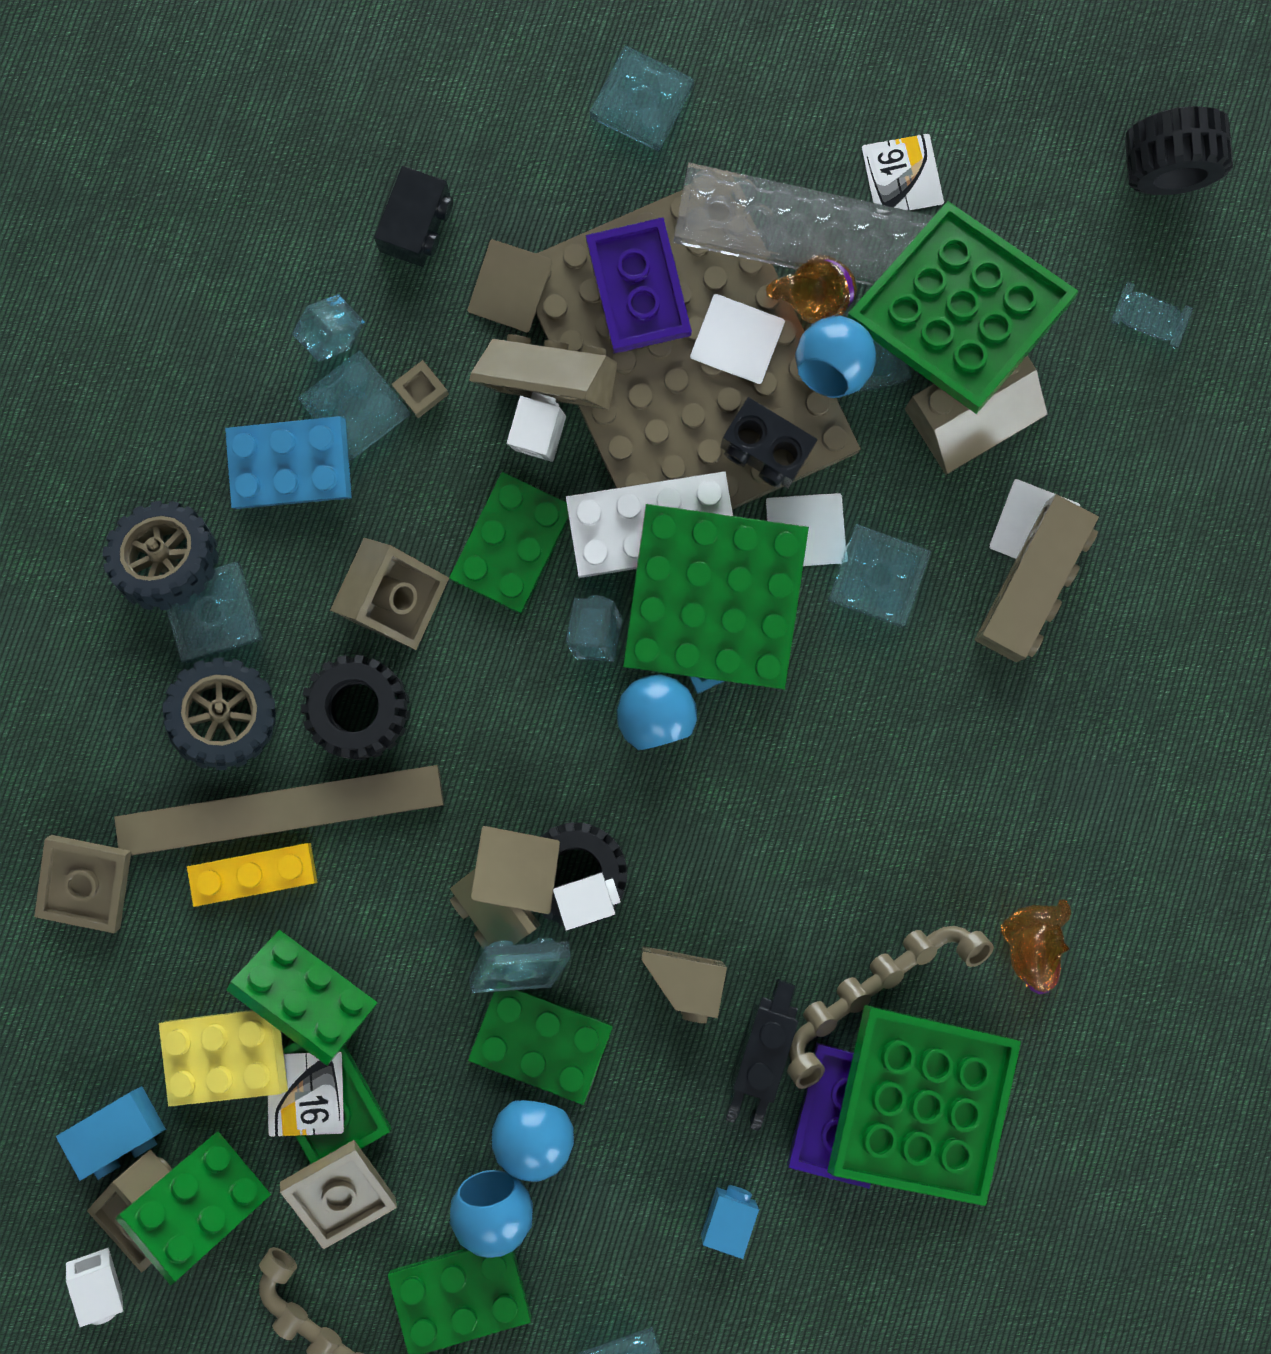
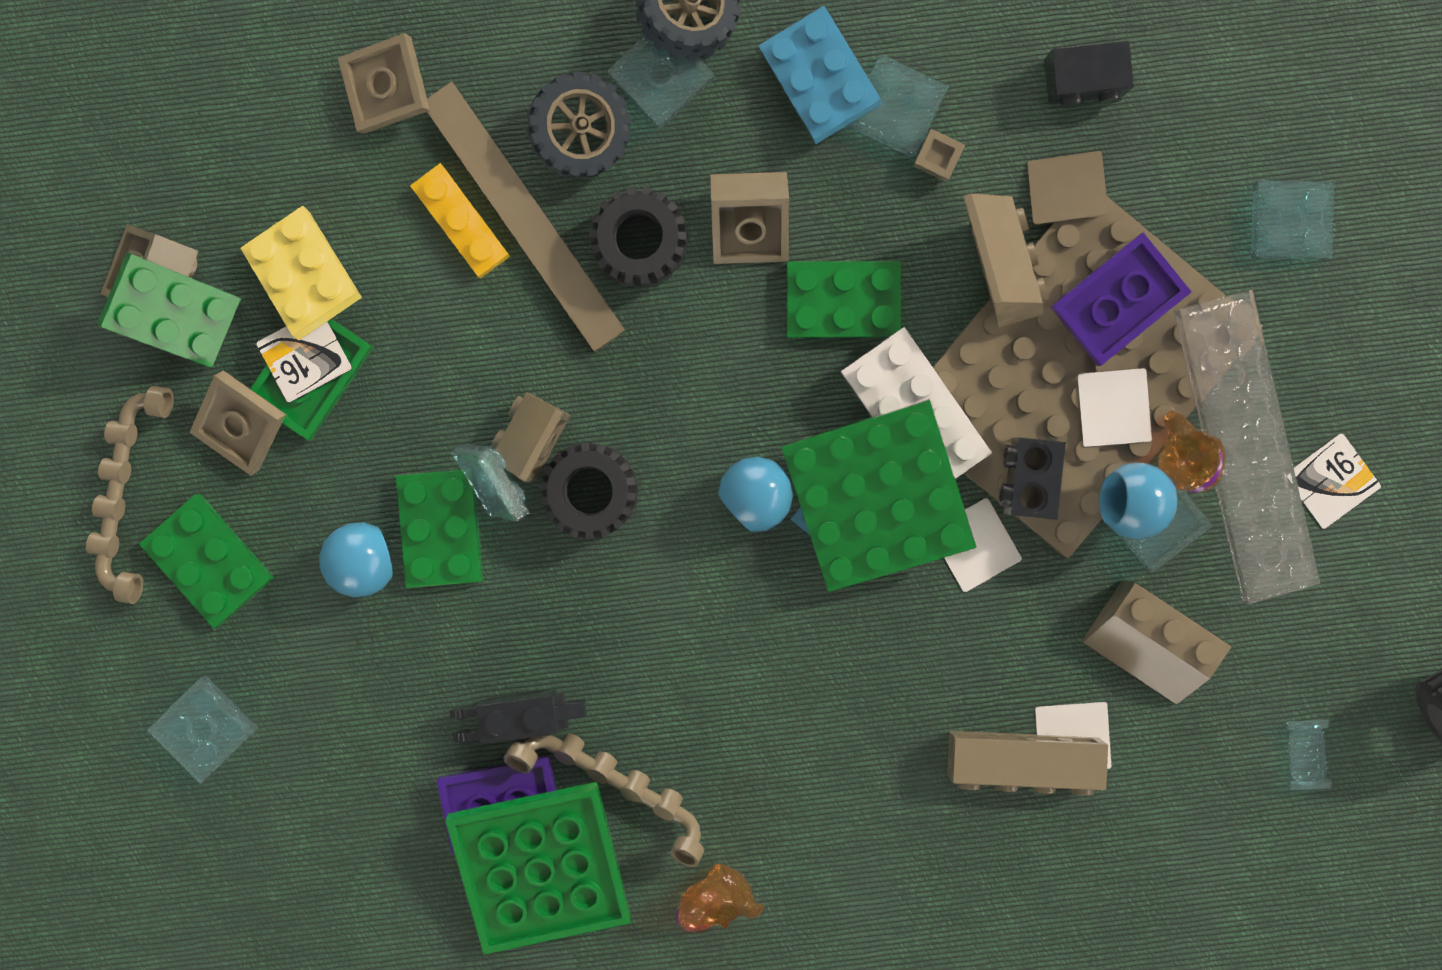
camera: 65 degrees right, 5 degrees up
dark azure brick [56,1086,166,1181] -> none
white brick [66,1247,123,1327] -> none
green plate [226,930,378,1066] -> none
clear light blue brick [292,294,365,362] -> none
dark azure helmet [450,1170,533,1258] -> none
dark tan sticker [471,826,560,914] -> none
white brick [506,392,566,462] -> none
white brick [553,872,621,930] -> none
clear light blue brick [565,595,622,661] -> none
dark tan slope [641,946,727,1023] -> none
dark azure brick [701,1185,759,1259] -> none
clear light blue plate [827,524,932,628] -> none
green plate [847,201,1078,414] -> none

